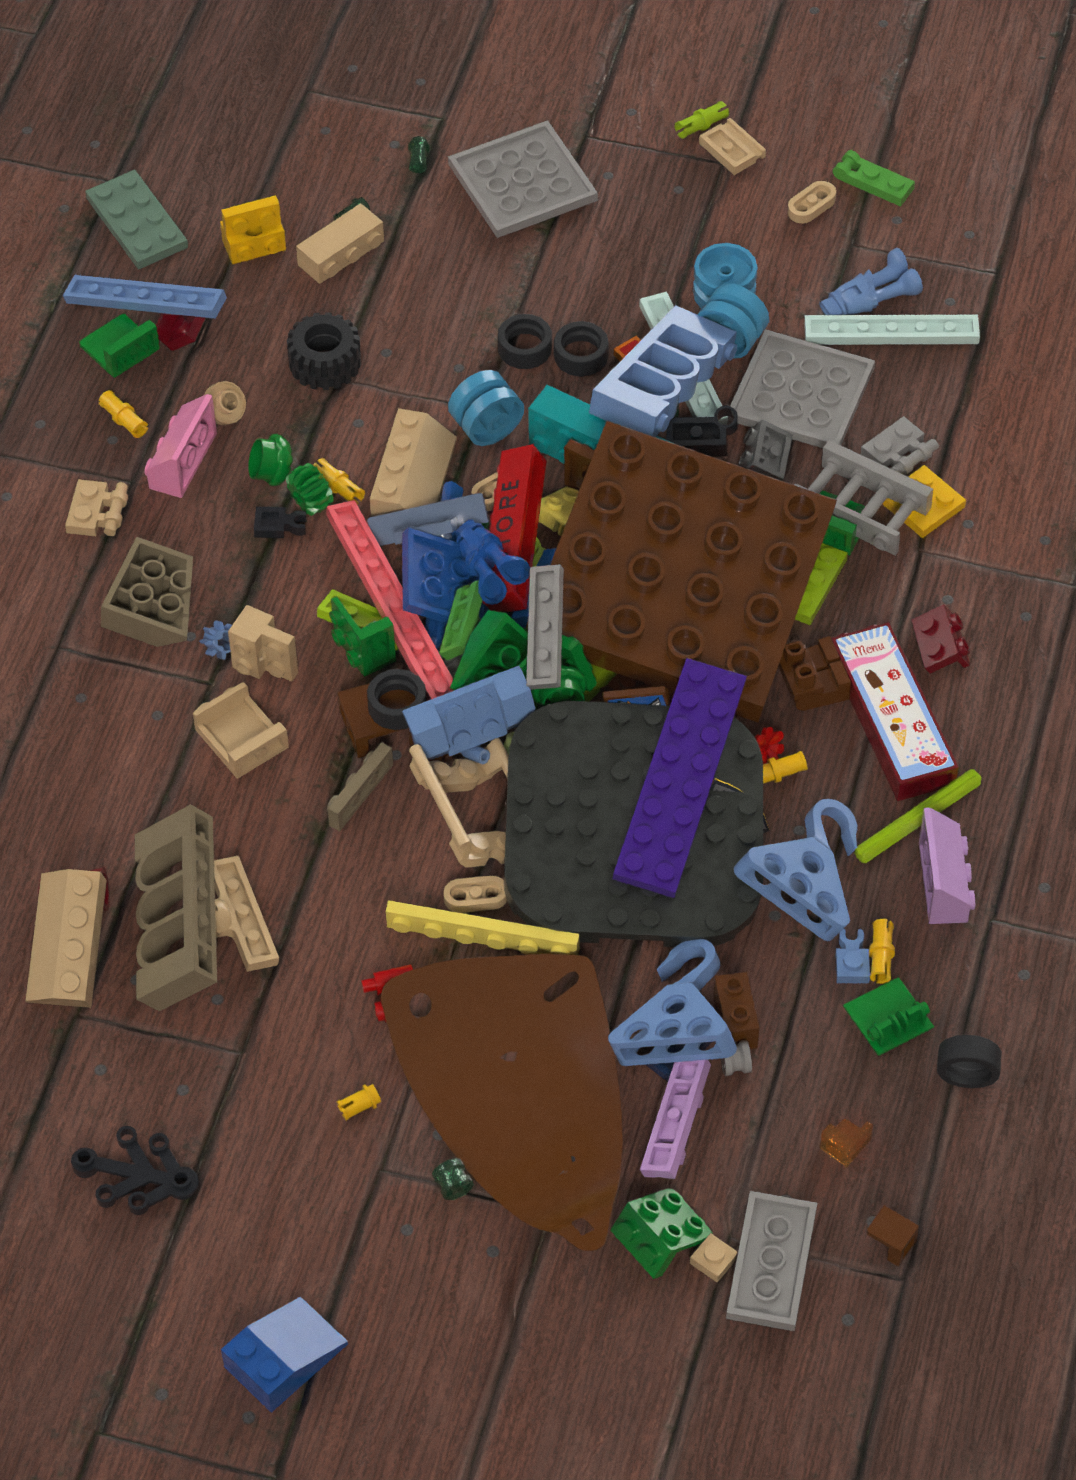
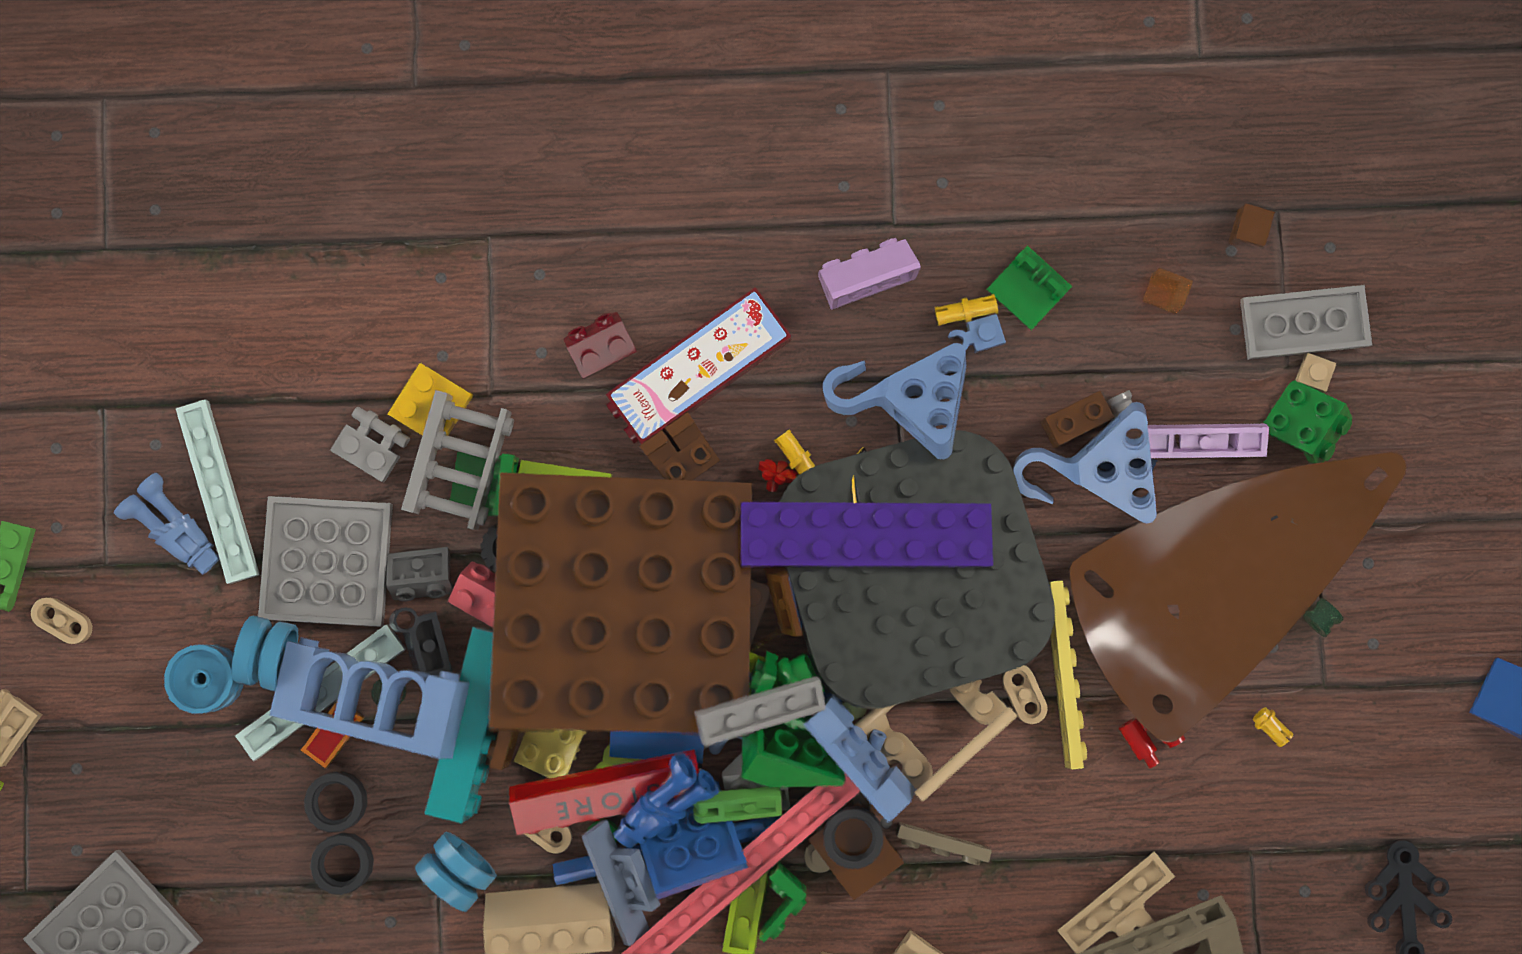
camera: 105 degrees left, 30 degrees up
lime axle [854,769,981,863] -> none
black tyre [937,1035,1002,1089] -> none

